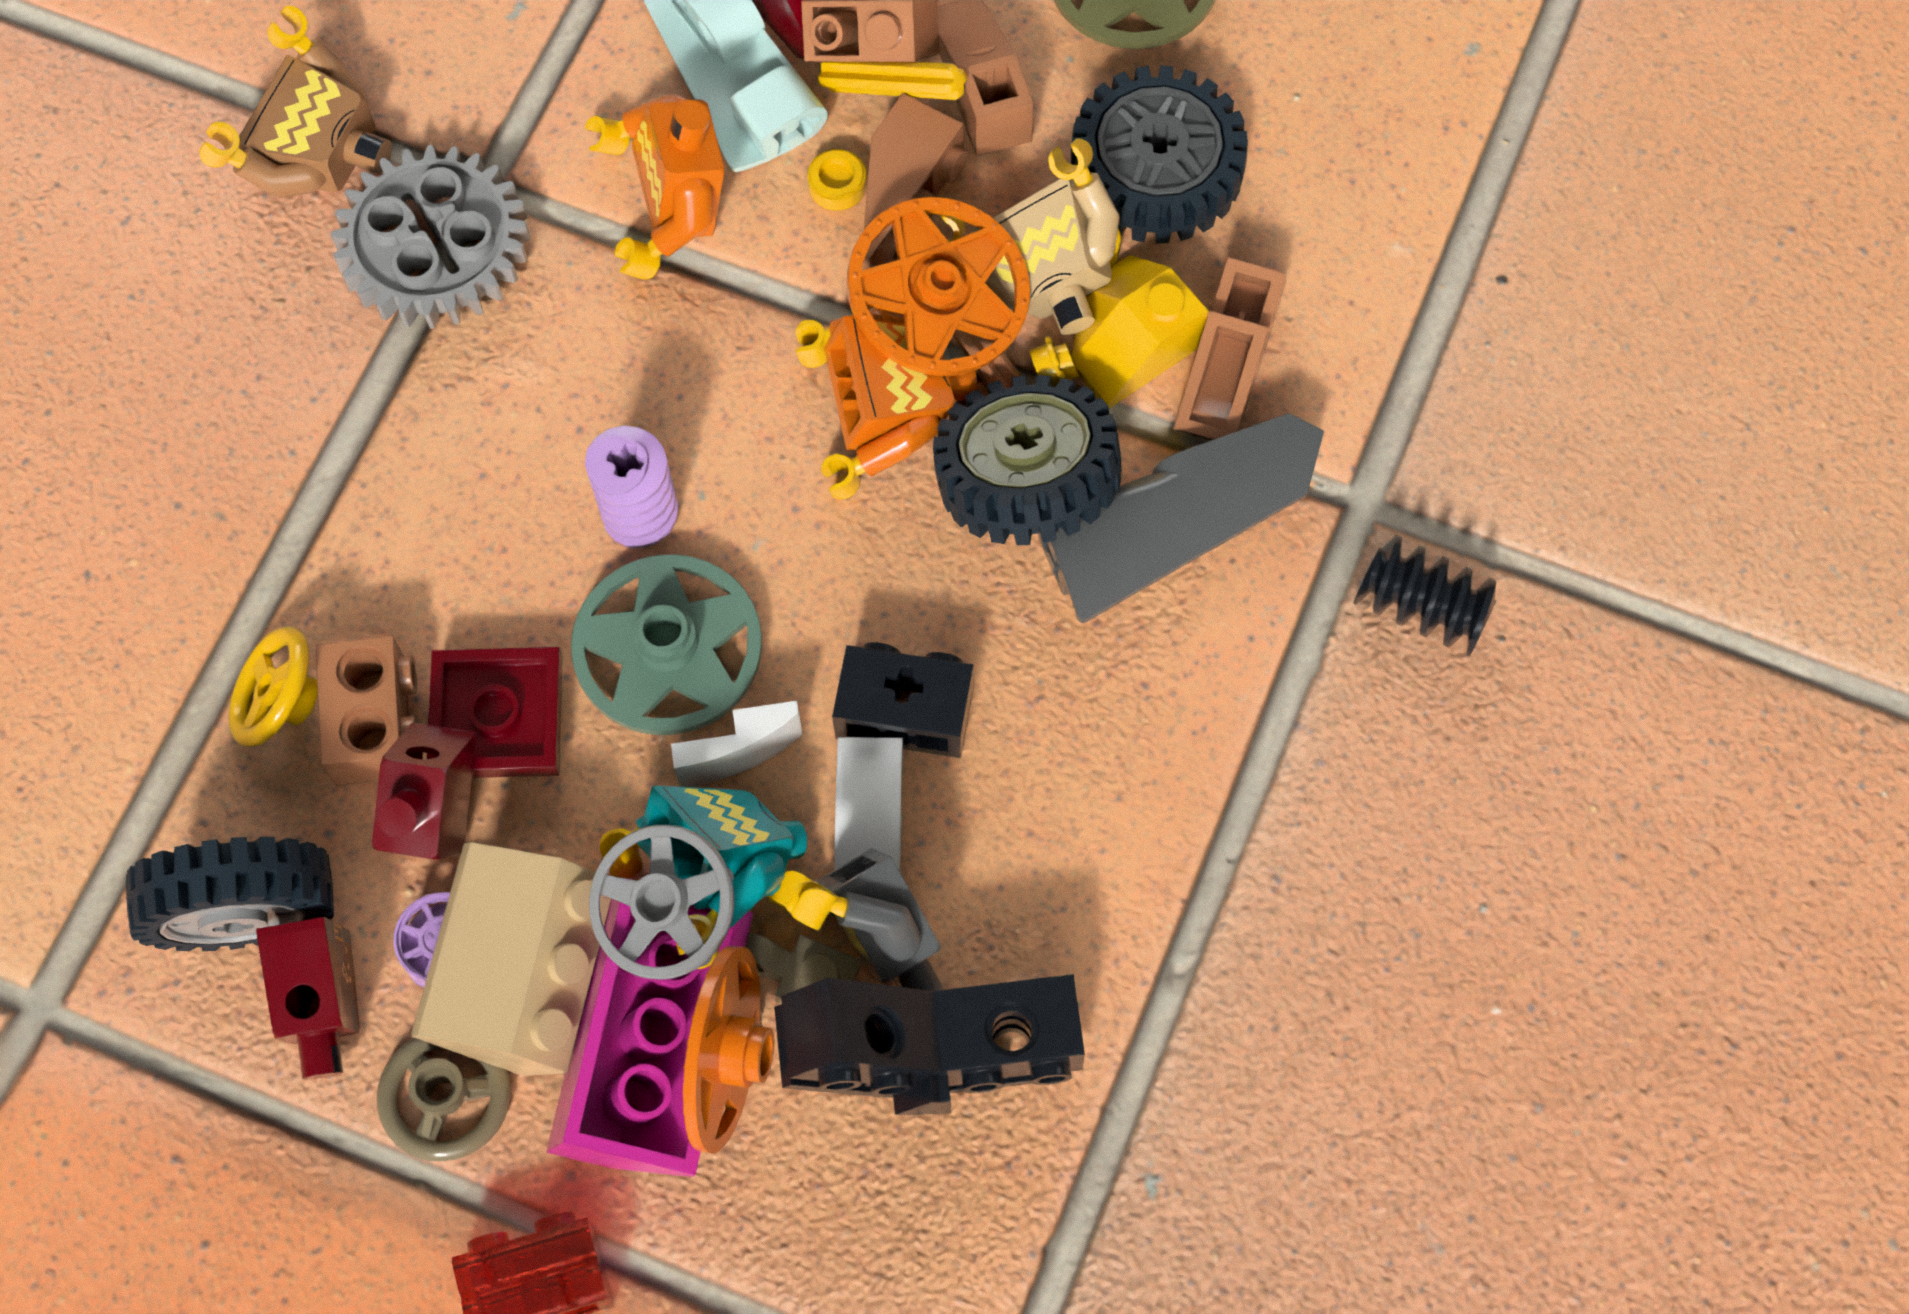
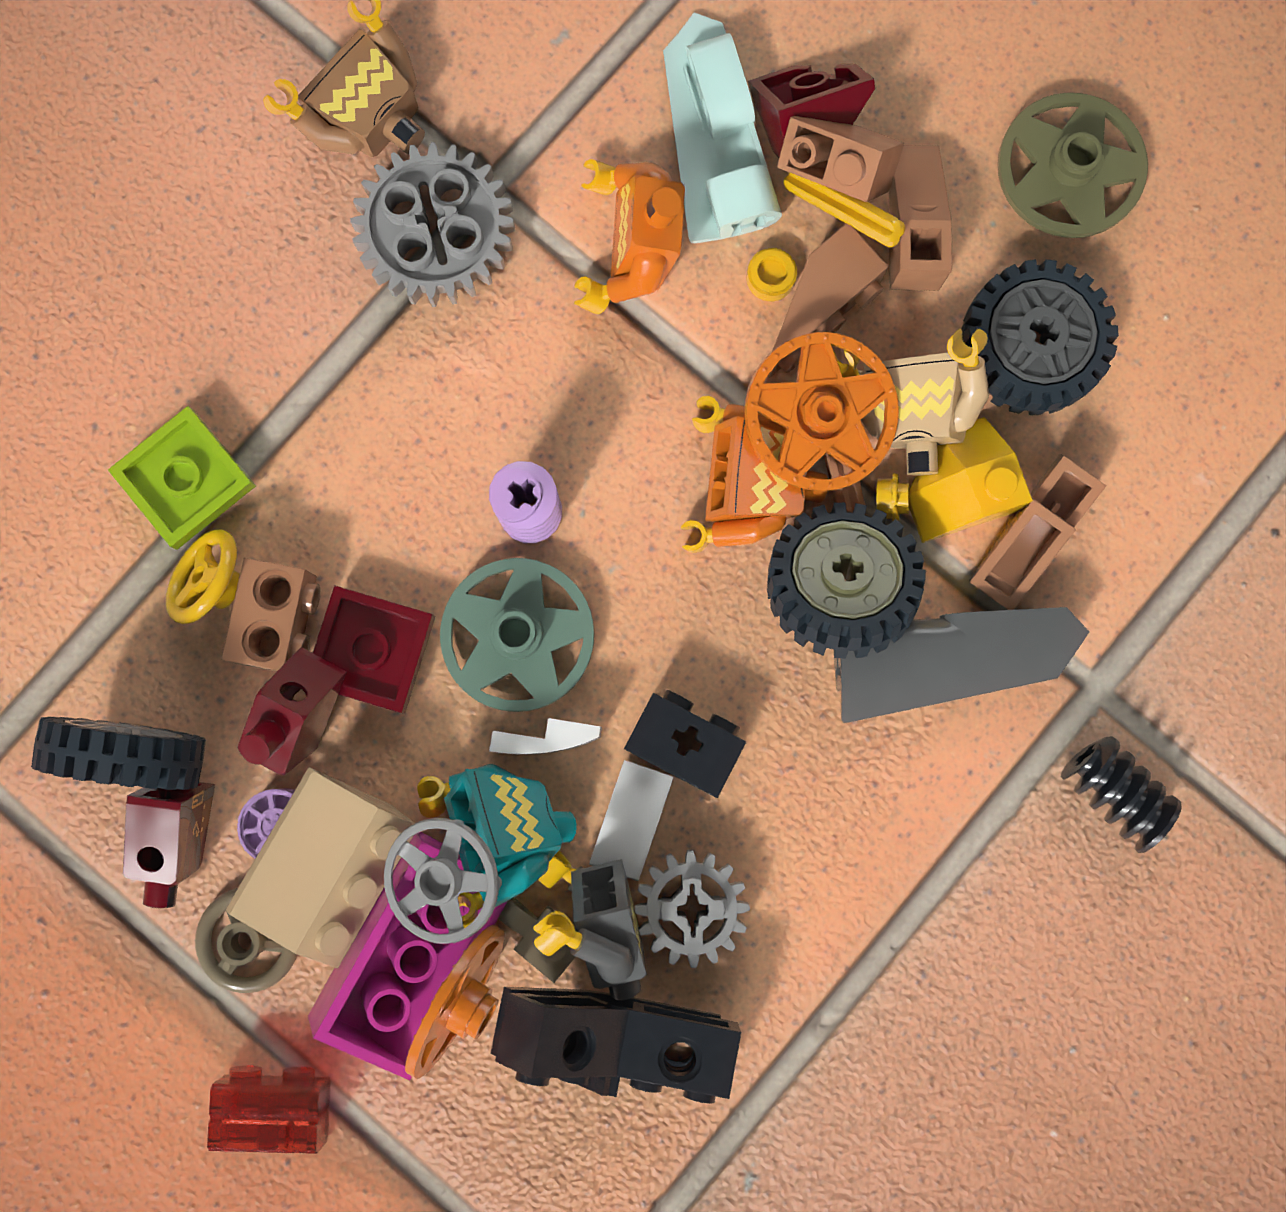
camera: 15 degrees right, 15 degrees up
none -> lime plate [108,406,256,550]
none -> light grey gear [635,850,750,968]

